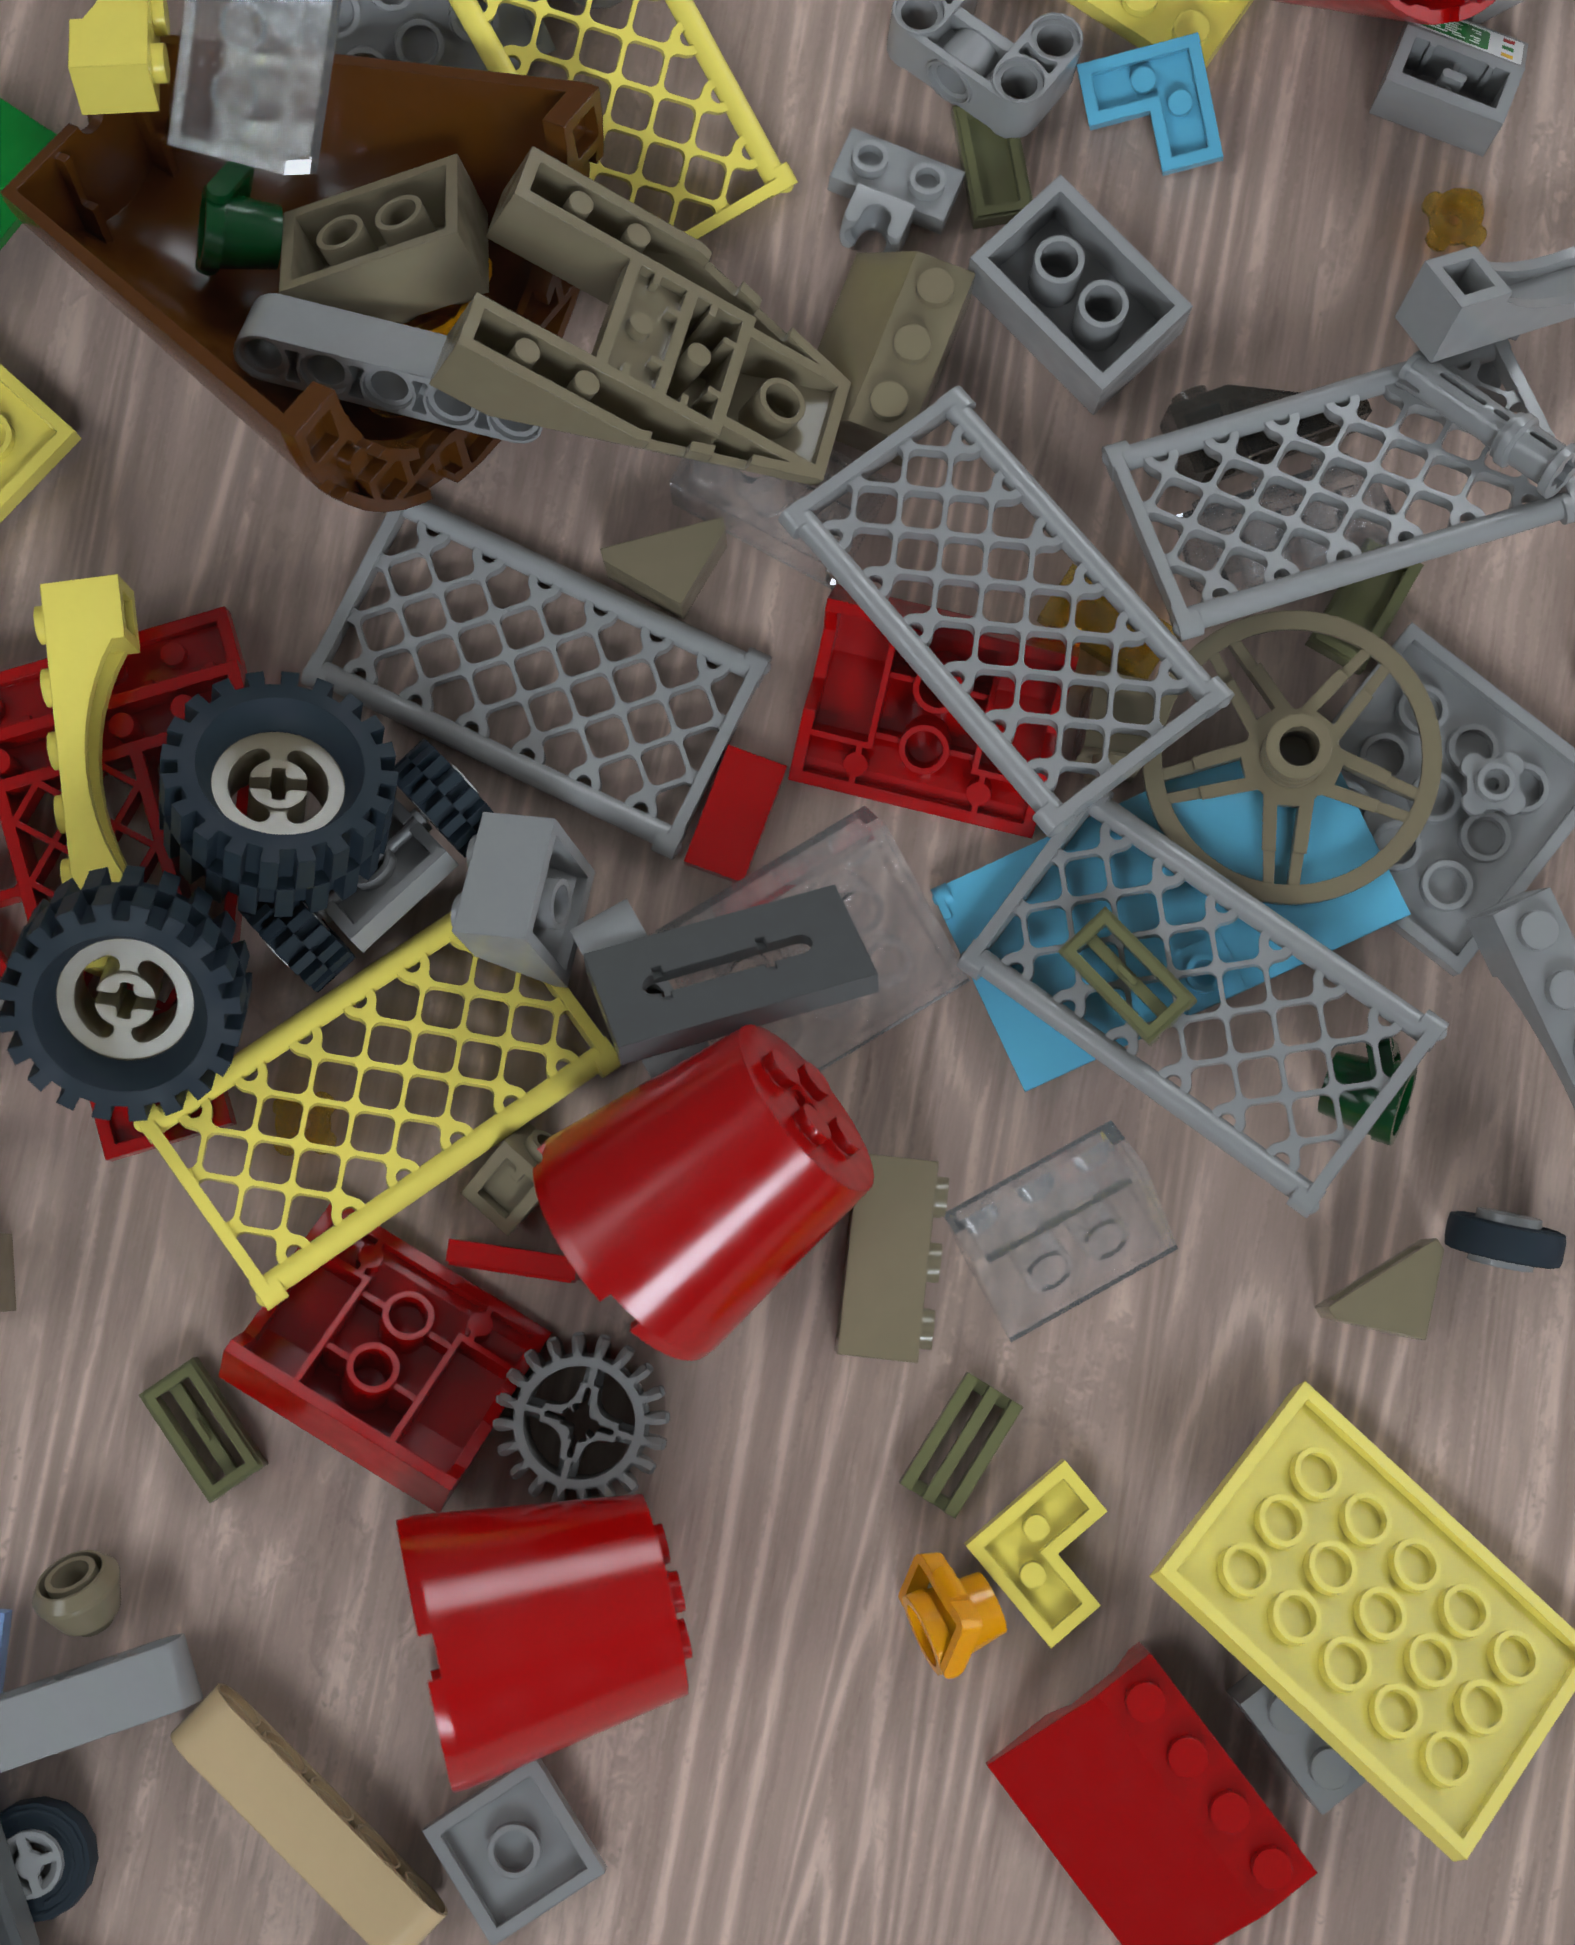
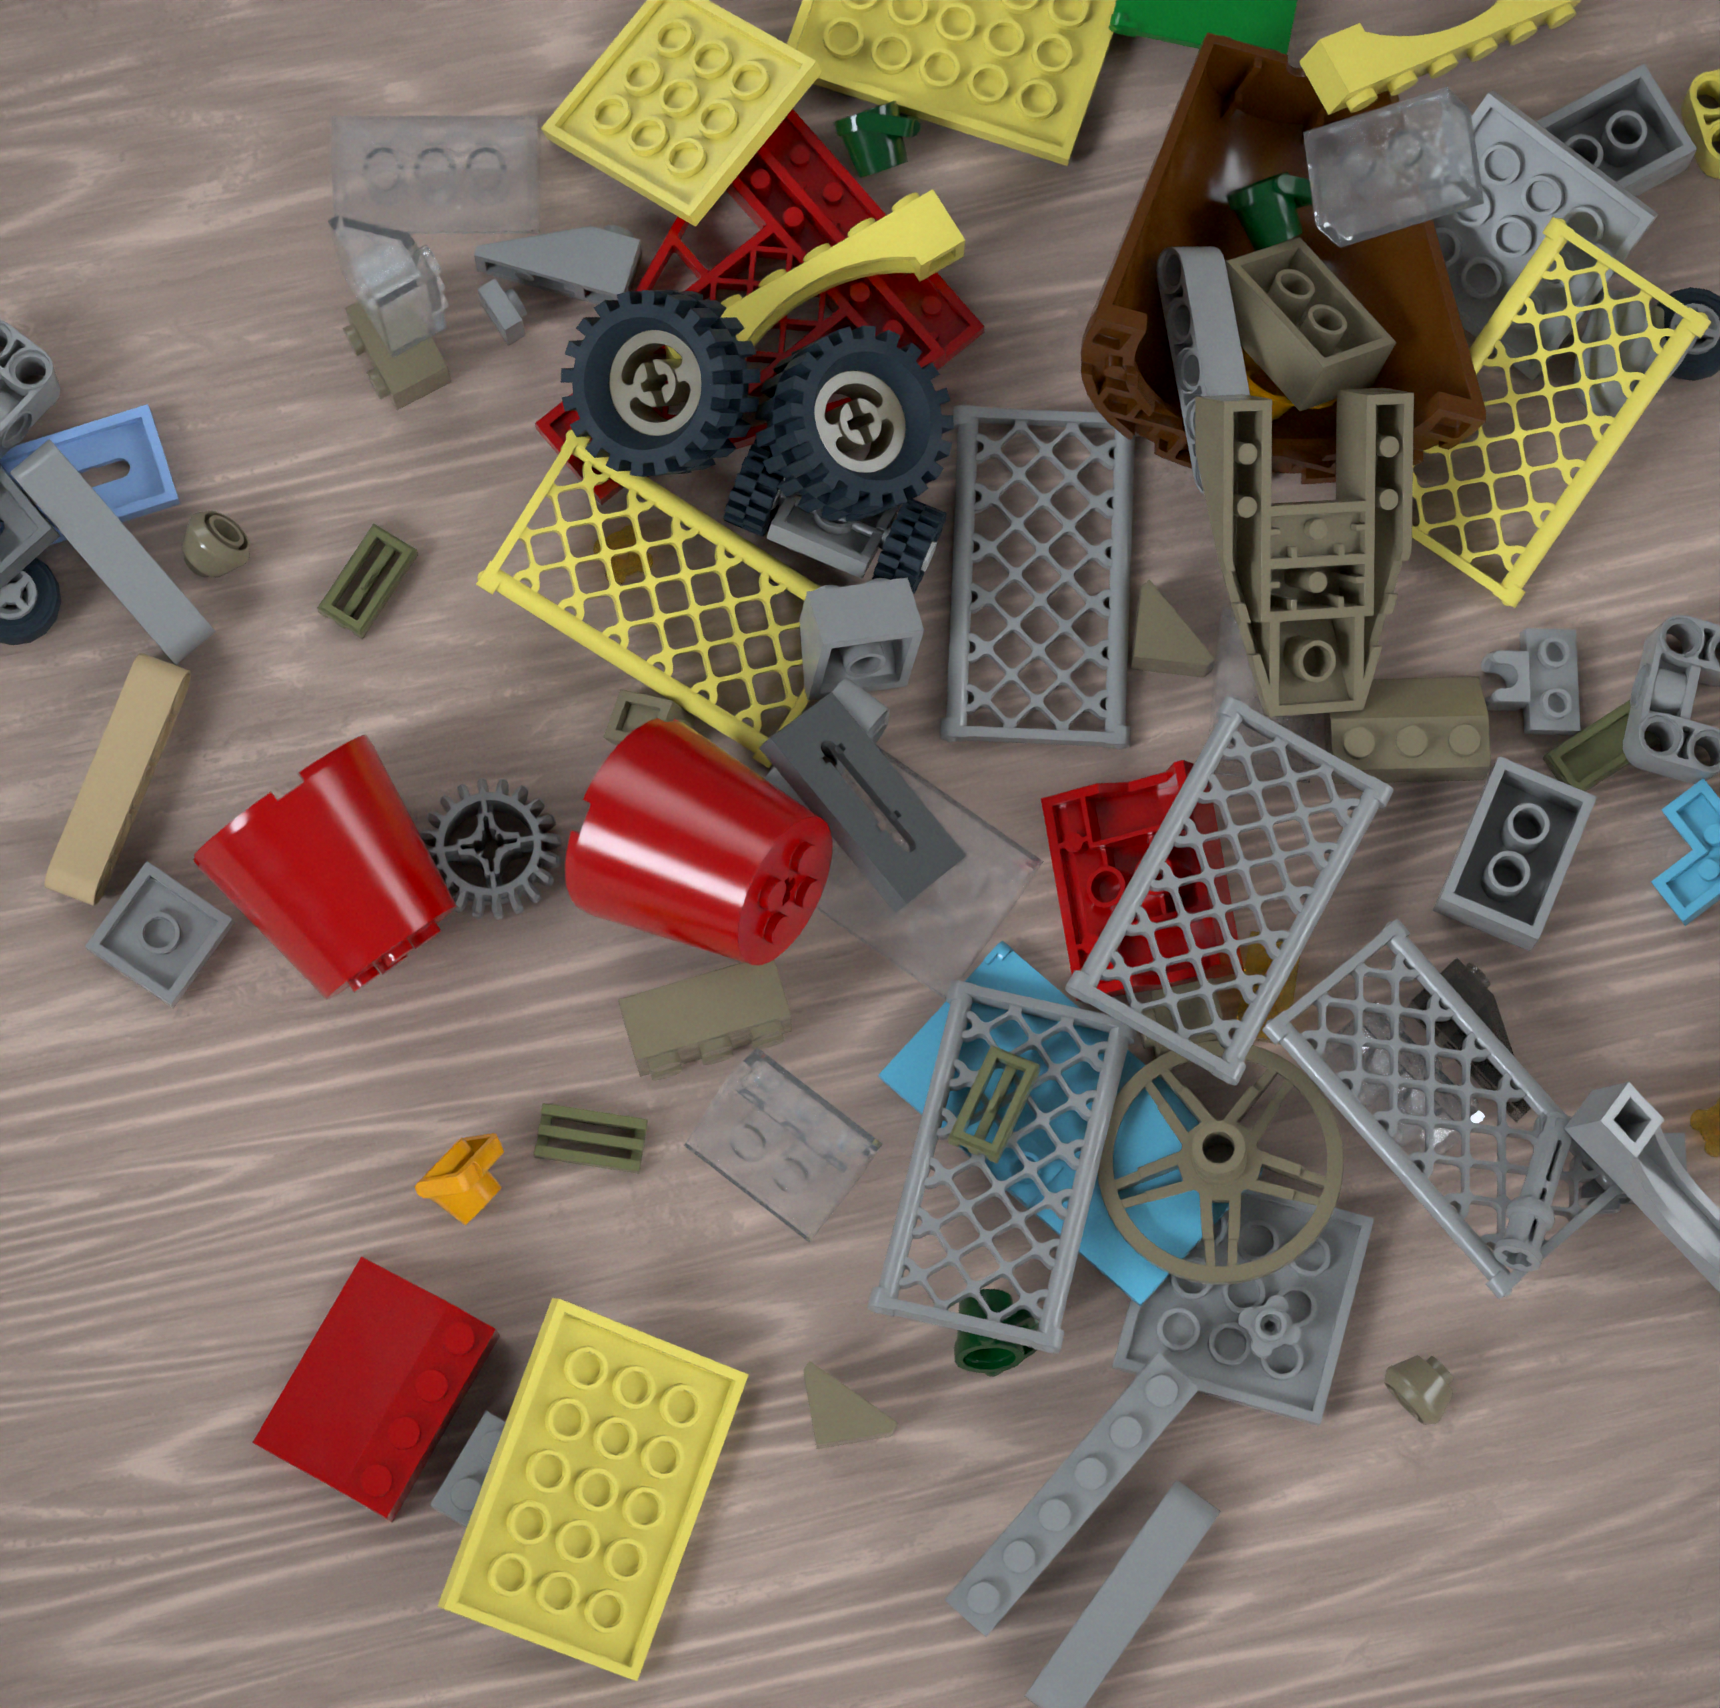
camera: 65 degrees right, 5 degrees down
red piece [219,1203,552,1513] -> none
red tile [445,1238,580,1283] -> none
red tile [684,744,787,886] -> none
light yellow plate [964,1458,1108,1649] -> none
olive tile [1305,534,1424,675] -> none
black wheel [1444,1207,1566,1273] -> none

